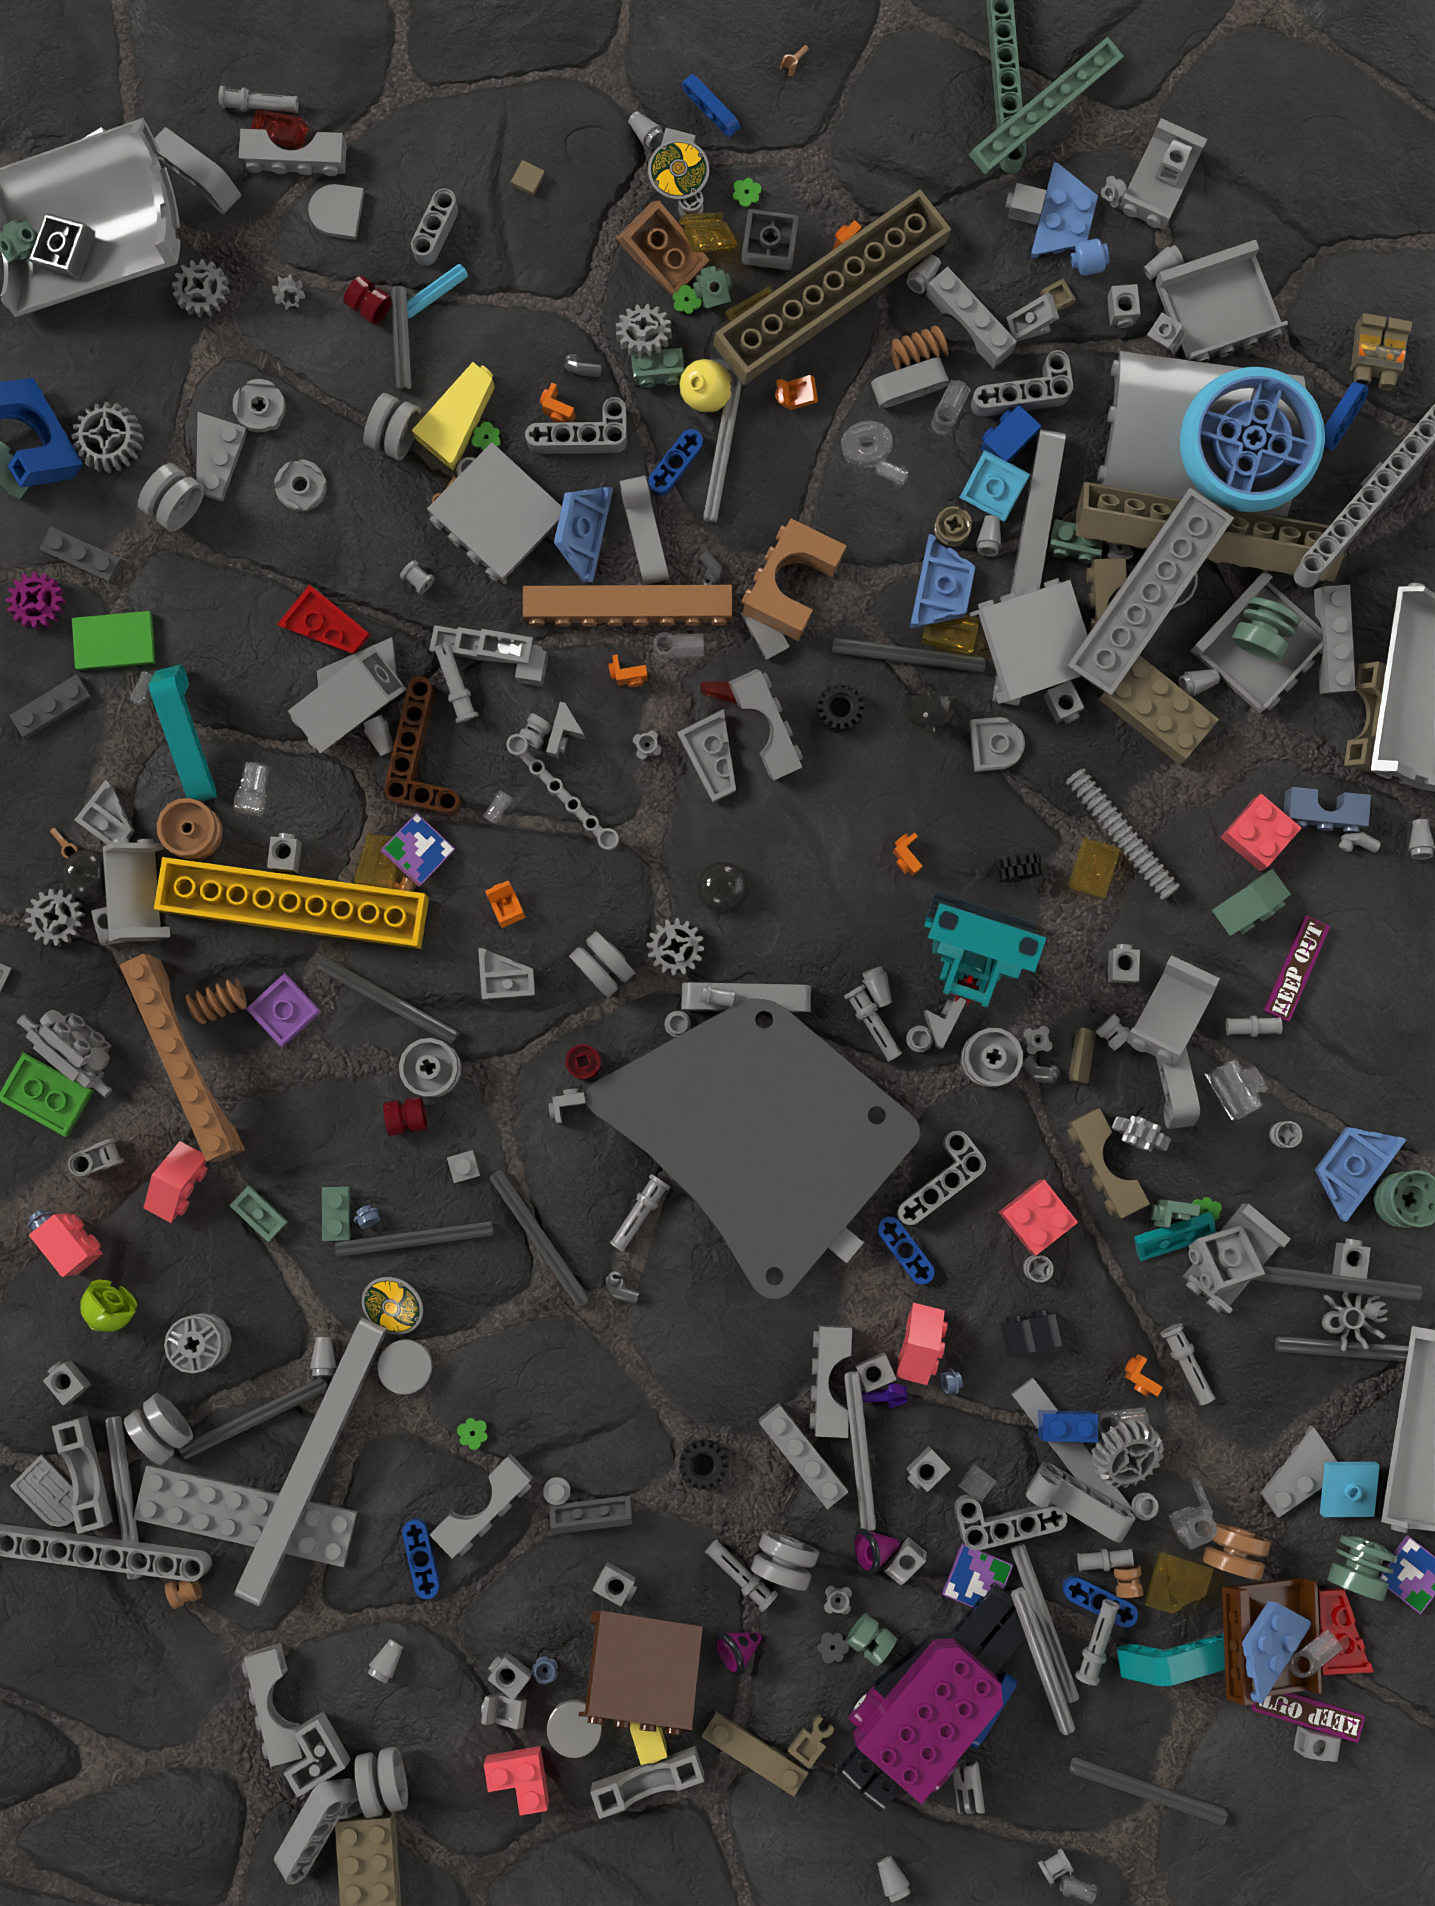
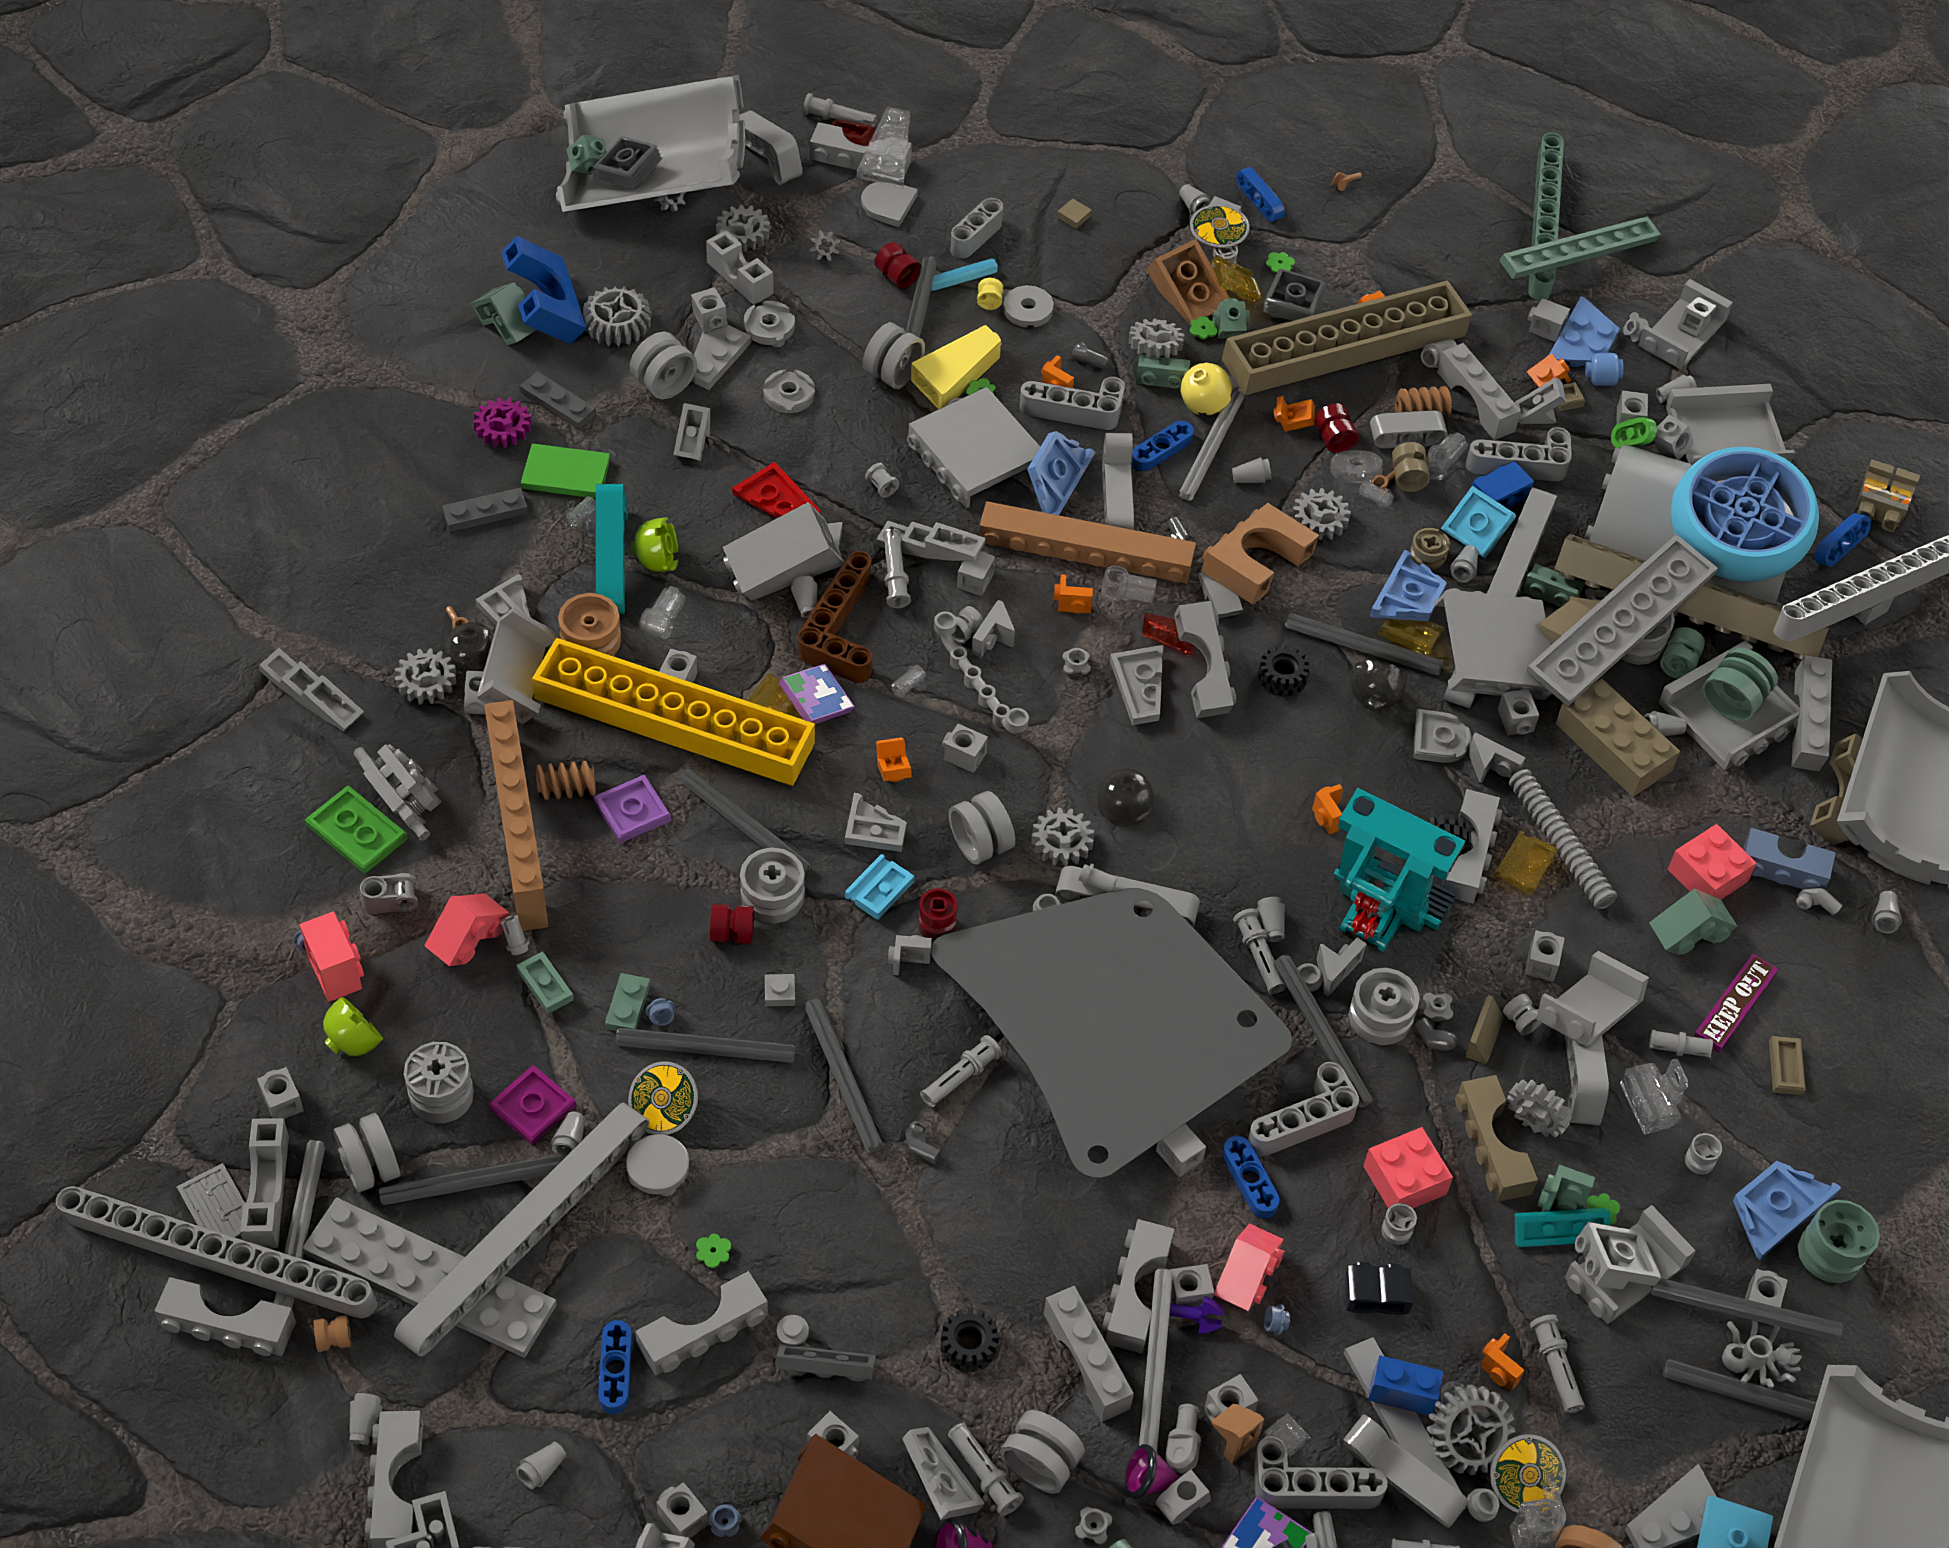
camera: 10 degrees right, 30 degrees down
none -> light grey arch [154,1277,296,1356]
none -> light grey cone [349,1393,383,1445]
none -> magenta tile [489,1065,577,1146]
none -> light grey pin [500,915,530,955]
none -> lime cylinder [631,517,678,572]
none -> light grey slope [673,403,710,461]
none -> light grey brick [691,287,728,332]
none -> light grey arch [706,230,773,305]
none -> medium azure plate [845,854,914,920]
none -> clear wing [857,106,910,189]
none -> light grey wing [902,1427,985,1520]
none -> light grey brick [942,724,988,773]
none -> light yellow wheel [977,278,1003,310]
none -> light grey tile [1003,285,1054,327]
none -> light grey arm [1166,1404,1201,1474]
none -> medium nougat slope [1211,1404,1264,1464]
none -> light grey cone [1232,457,1272,483]
none -> dark grey axle [1274,955,1372,1108]
none -> light grey gear [1292,488,1351,540]
none -> dark red wheel [1315,403,1359,453]
none -> medium nougat hand [1371,469,1395,495]
none -> dark tan wheel [1392,442,1430,492]
none -> light grey arch [1442,789,1502,904]
none -> light grey slope [1468,732,1526,783]
none -> shield [1491,1434,1566,1514]
none -> orange bracket [1527,353,1571,388]
none -> dark tan slope [1537,599,1591,644]
none -> bright green plate [1611,417,1657,449]
none -> sand green wheel [1660,627,1705,679]
none -> dark tan tile [1769,1036,1806,1095]

